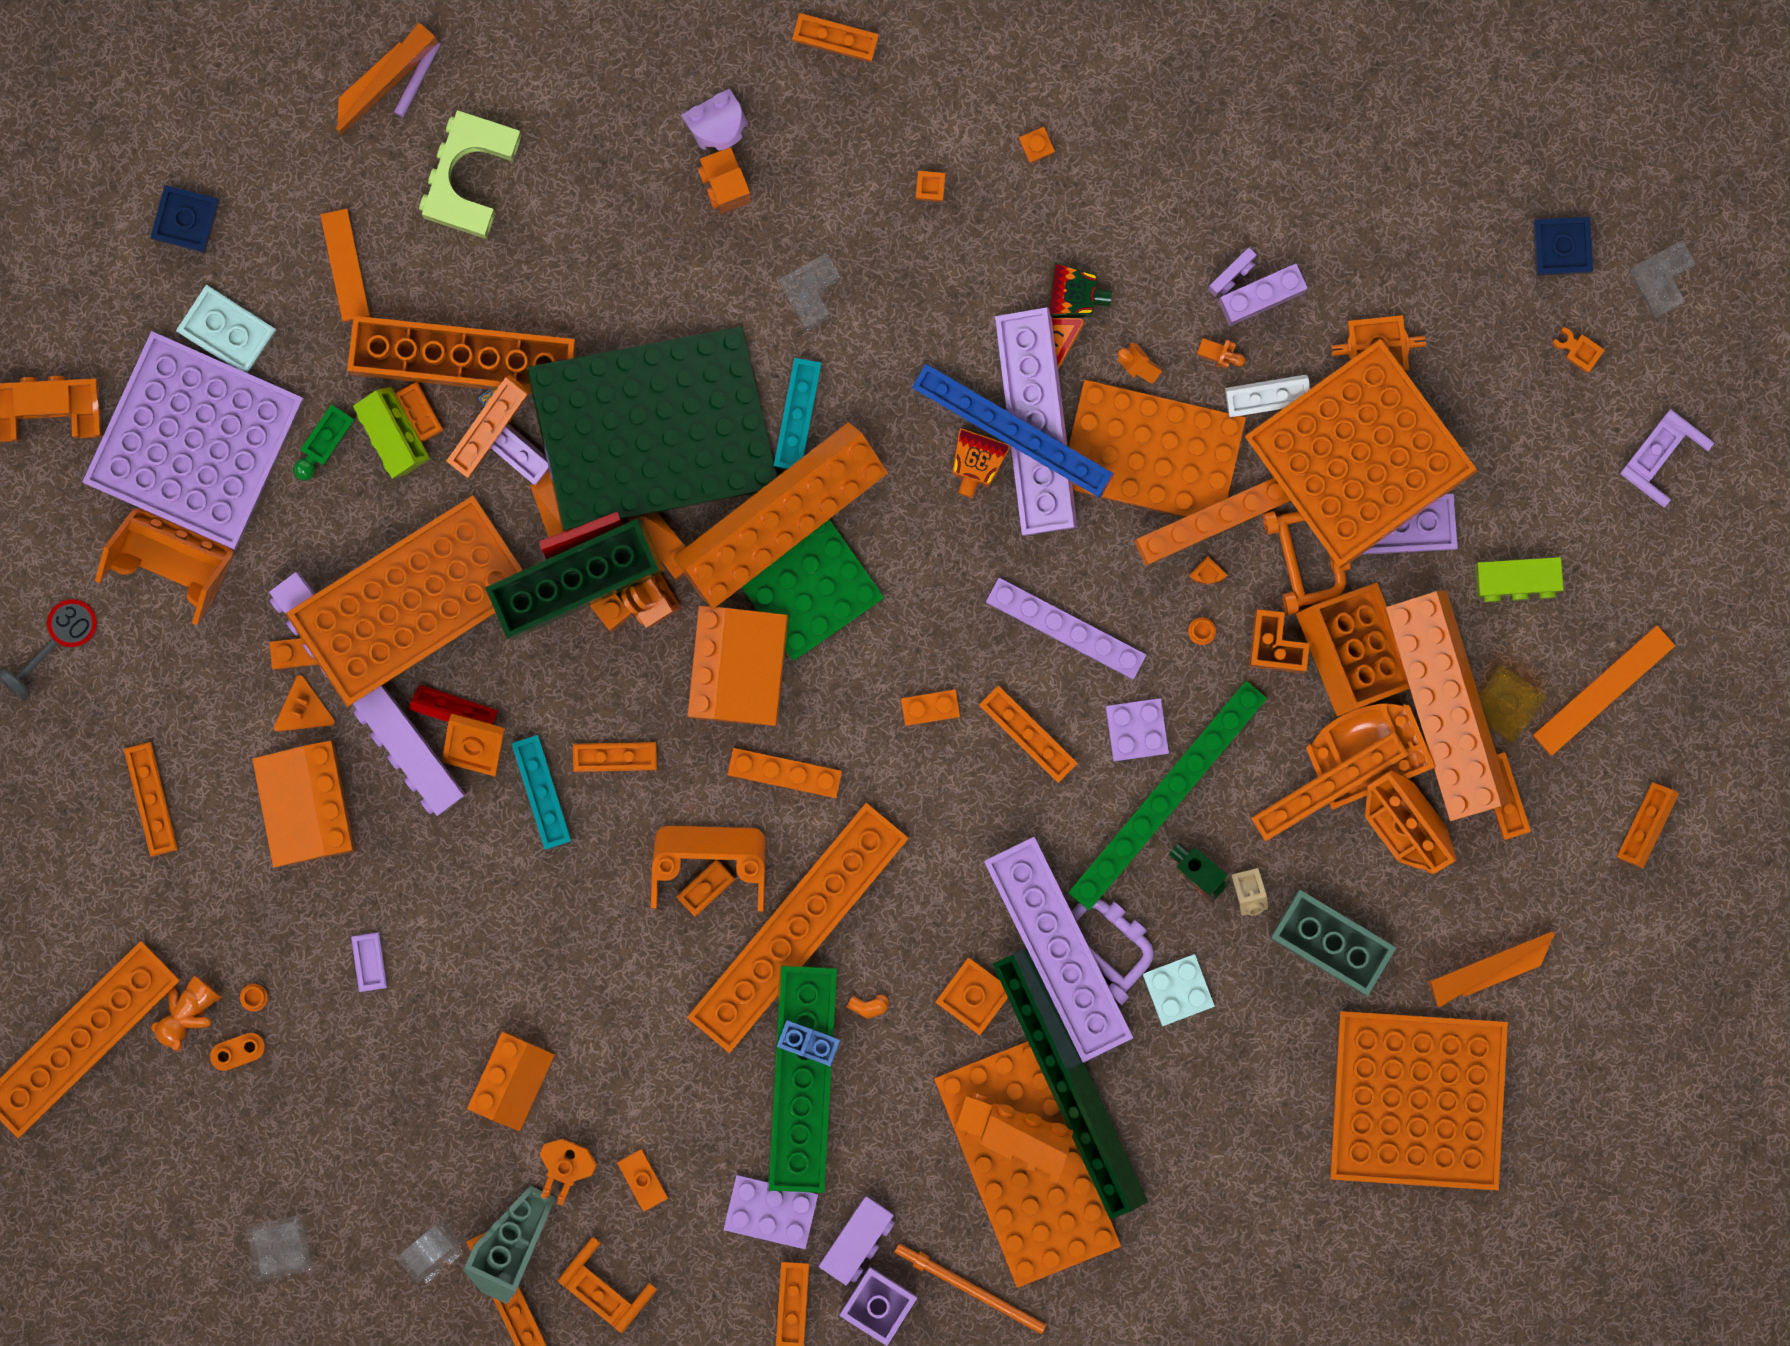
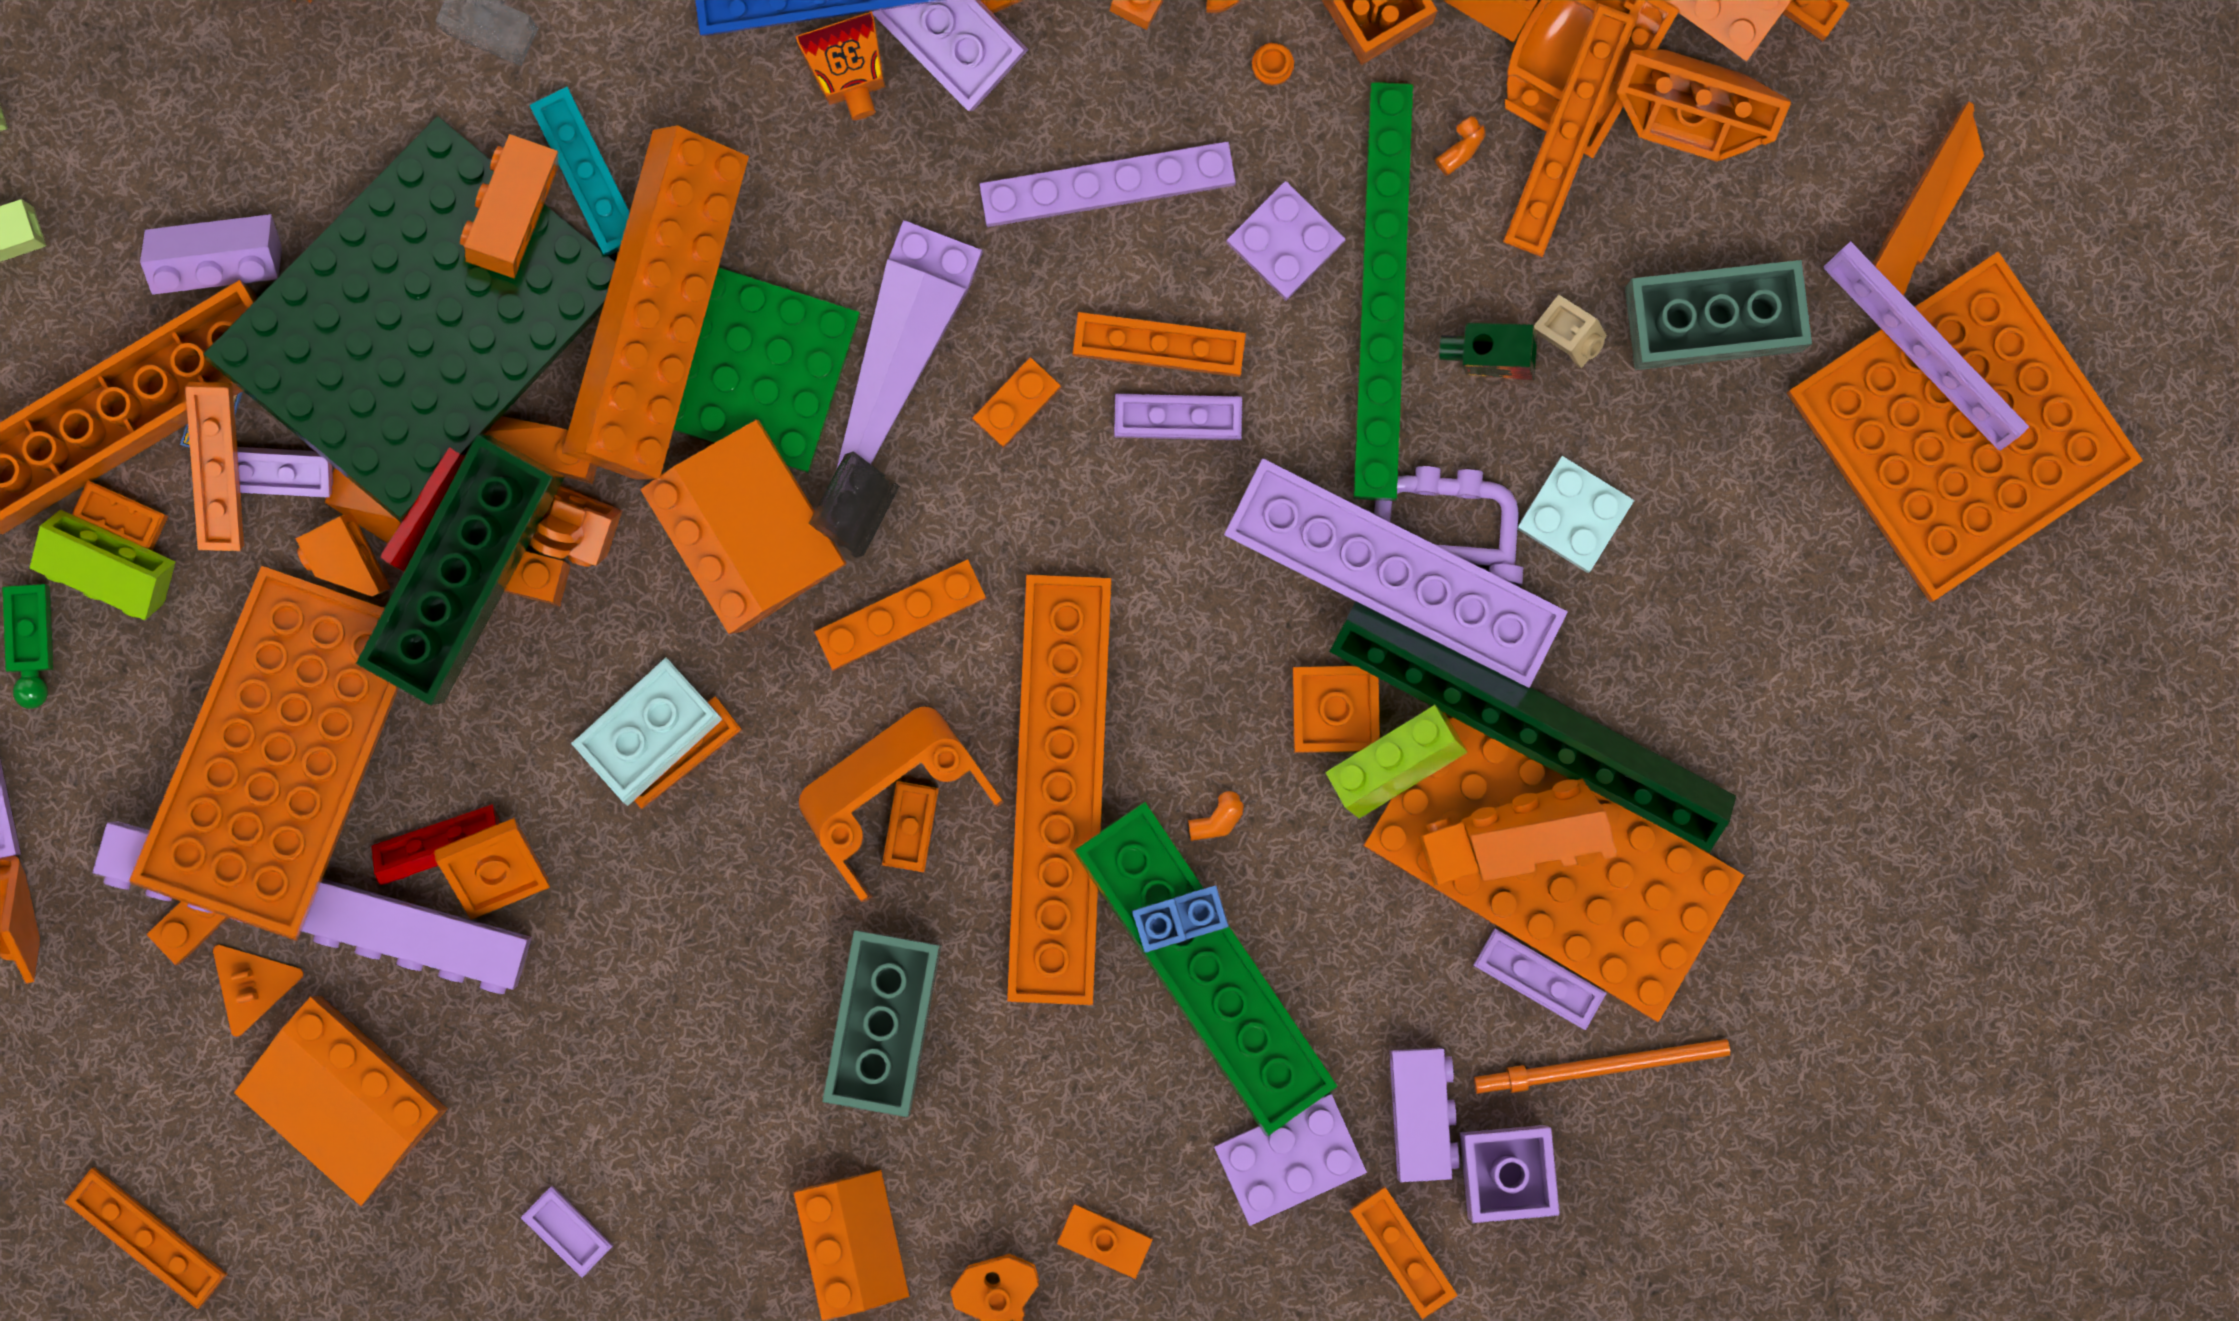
camera: 35 degrees left, 0 degrees up
teal plate [511,735,572,850] -> none
none -> lavender brick [140,214,282,295]
none -> orange slope [296,513,390,596]
none -> orange brick [460,134,559,279]
none -> light aqua tile [571,657,722,806]
none -> clear smoke plate [808,451,900,558]
none -> sand green brick [822,930,942,1117]
none -> lavender plate [823,220,983,537]
none -> lavender tile [1114,394,1242,440]
none -> lime brick [1325,705,1467,819]
none -> orange arm [1435,116,1486,176]
none -> lavender tile [1473,929,1606,1030]
none -> lavender tile [1823,241,2029,451]

